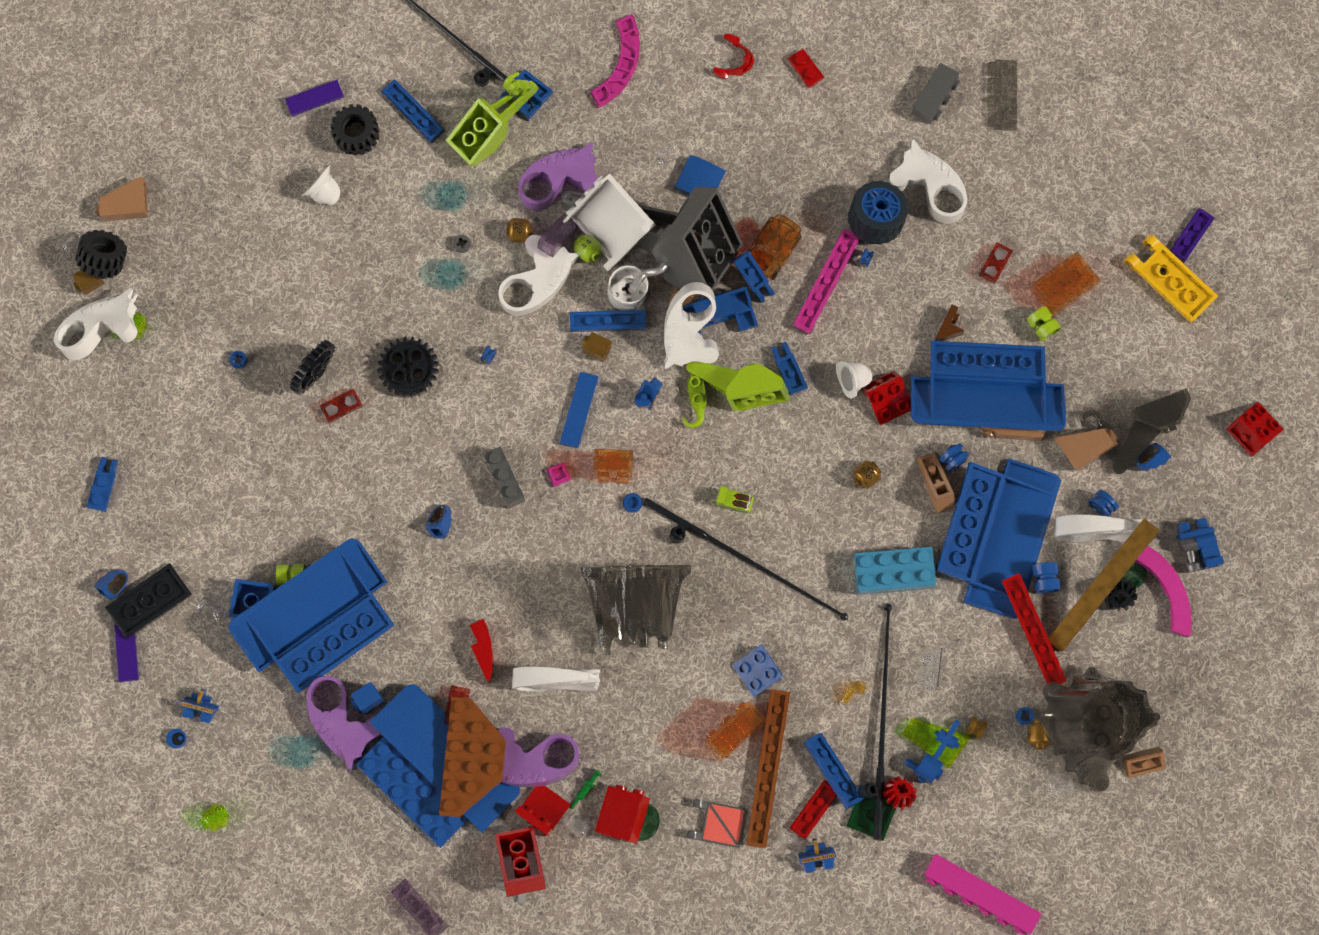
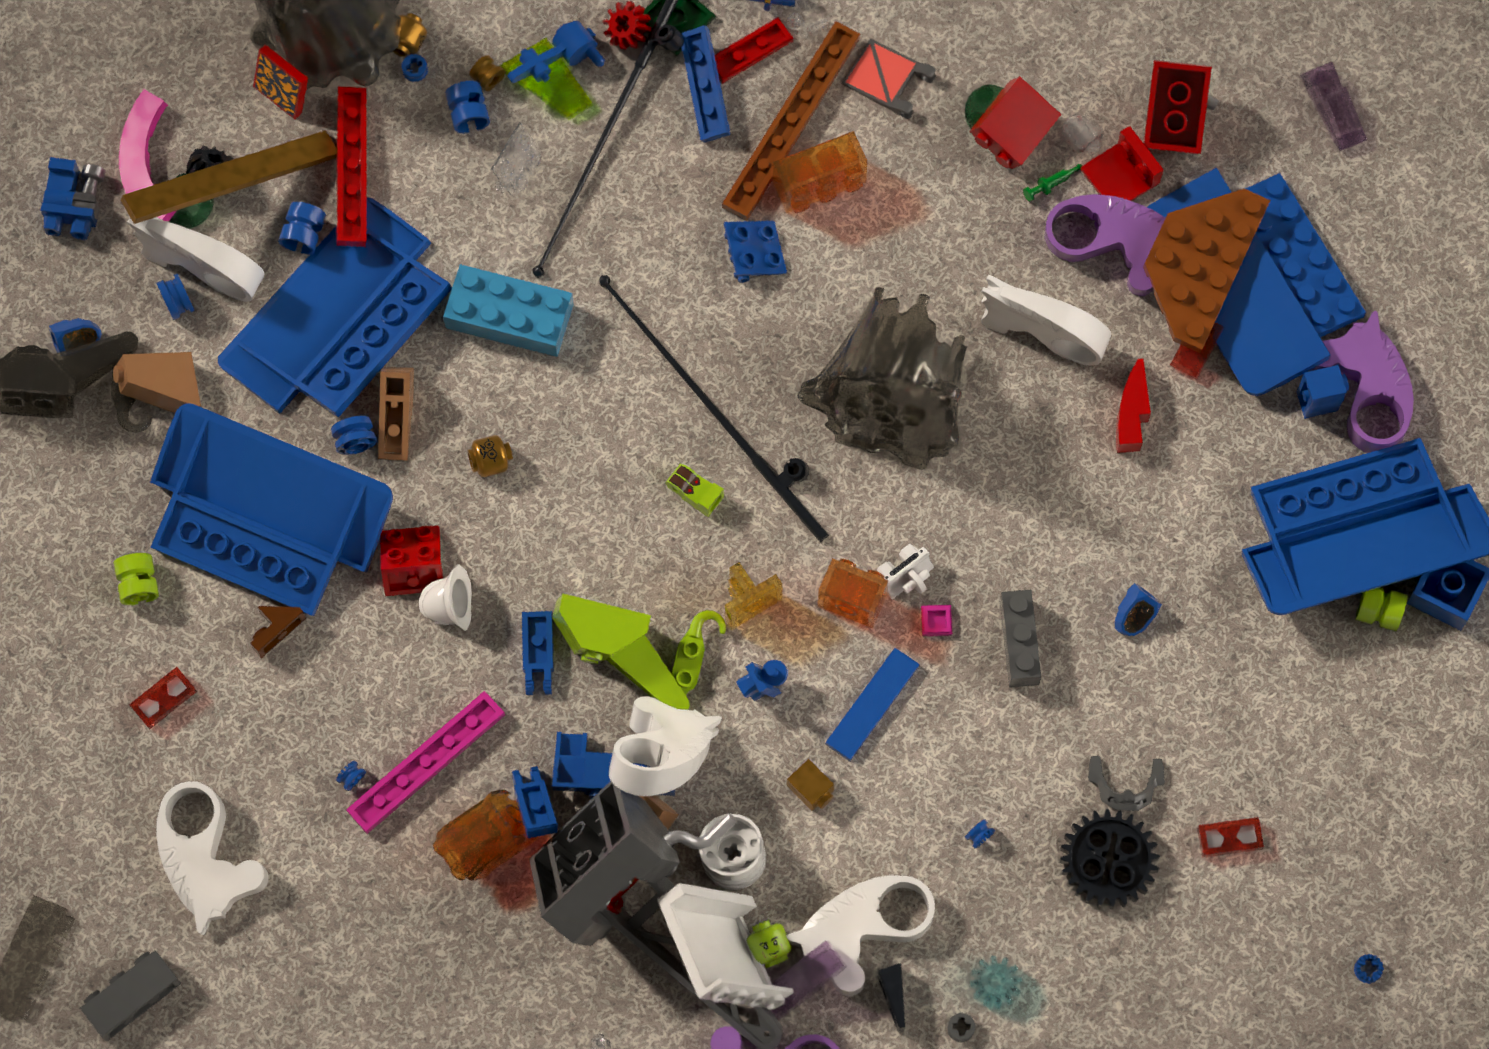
camera: 160 degrees left, 5 degrees down
clear light blue gear [284,735,319,770] -> none
black gear [290,340,336,395] -> none
pearl gold head [506,218,533,243] -> none
blue plate [570,310,646,332] -> none
blue tile [623,493,642,513] -> none
blue slope [674,155,726,195] -> none
clear yellow arm [840,680,867,704] -> none
black wheel [848,181,909,245] -> none
clear orange brick [1030,251,1101,318] -> none
none -> tile [253,45,308,120]
none -> blue wheel [445,81,490,134]
none -> clear yellow bracket [725,562,782,630]
none -> white hips [877,544,934,600]
none -> black slope [877,963,905,1033]
none -> dark grey helmet [1088,756,1165,811]

